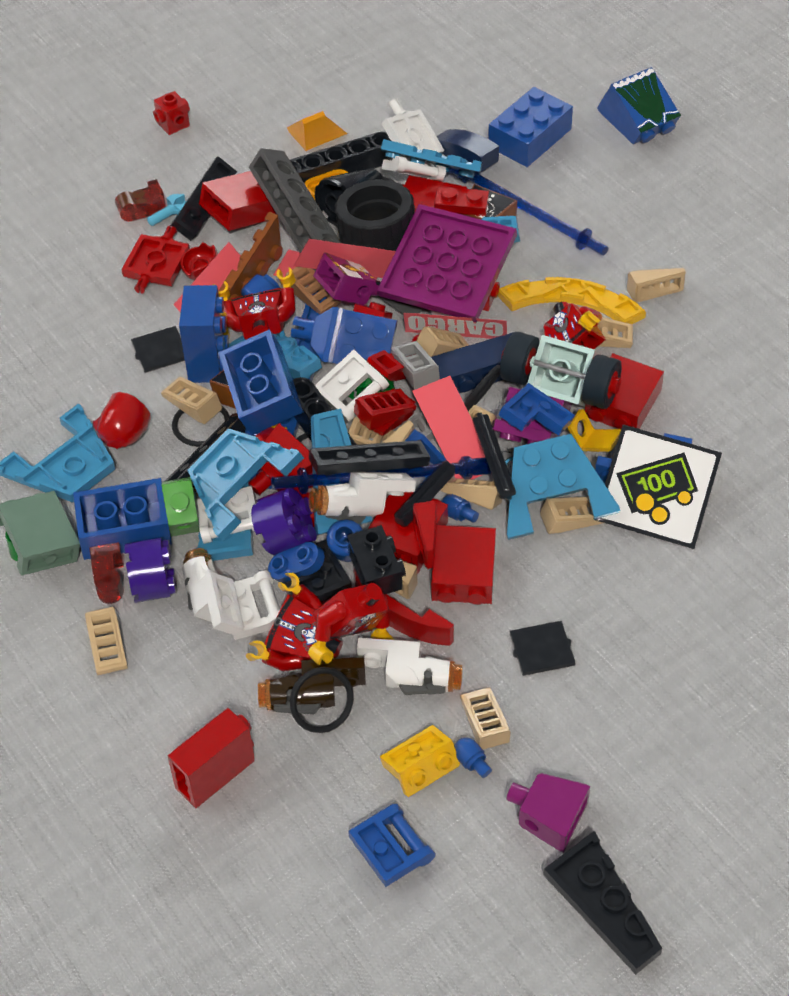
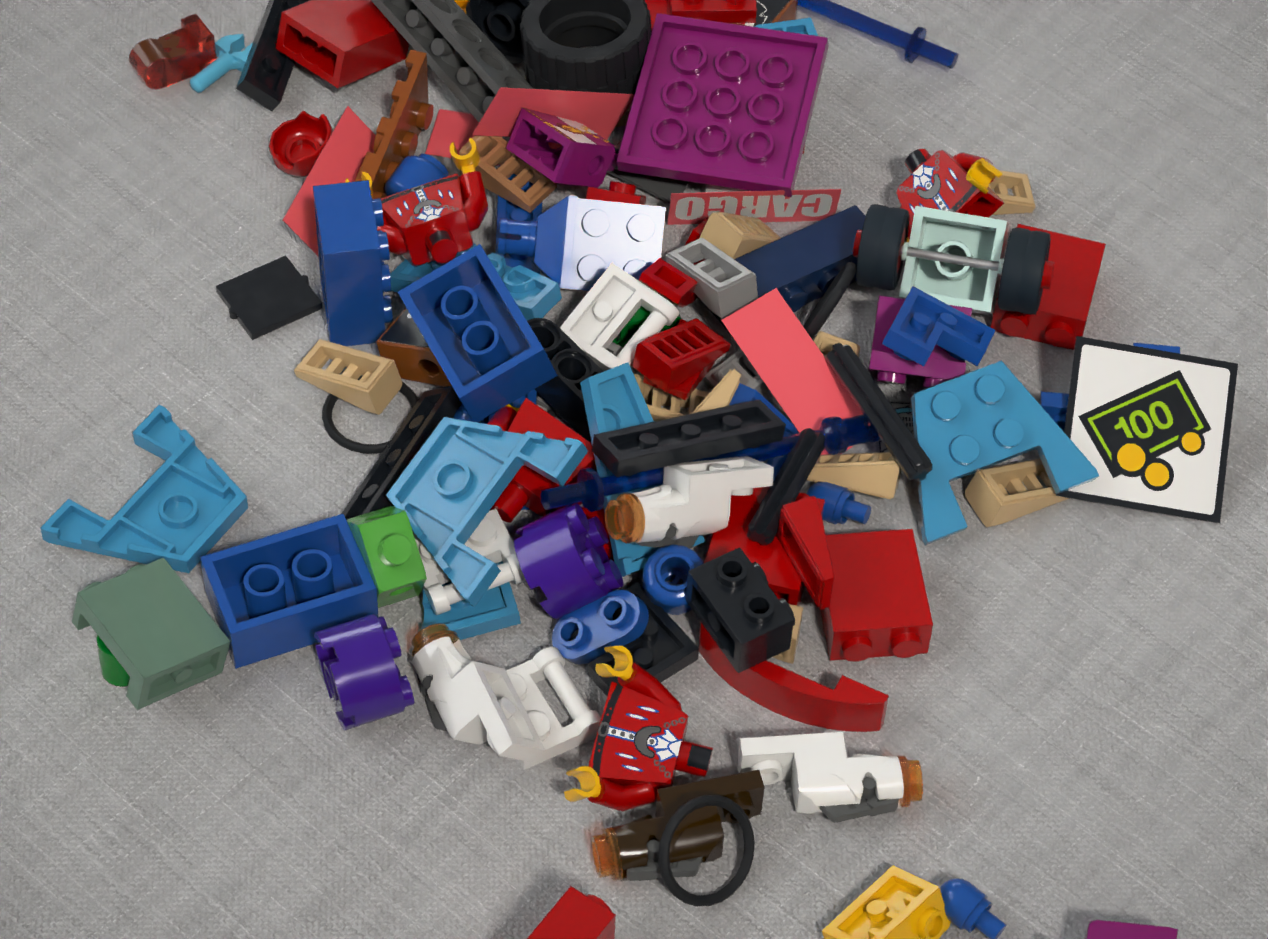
camera: 15 degrees left, 0 degrees up
tan slope [85,607,128,676] -> none
clear red leg [89,542,124,604] -> none
red piece [93,392,151,449] -> none
red plate [121,226,190,294] -> none
red torso [308,583,394,665] -> none
tan slope [460,687,510,749] -> none
yellow tile [498,277,646,324] -> none
black piece [510,621,575,676] -> none
yellow bracket [568,409,621,452] -> none
tan slope [627,268,686,303] -> none

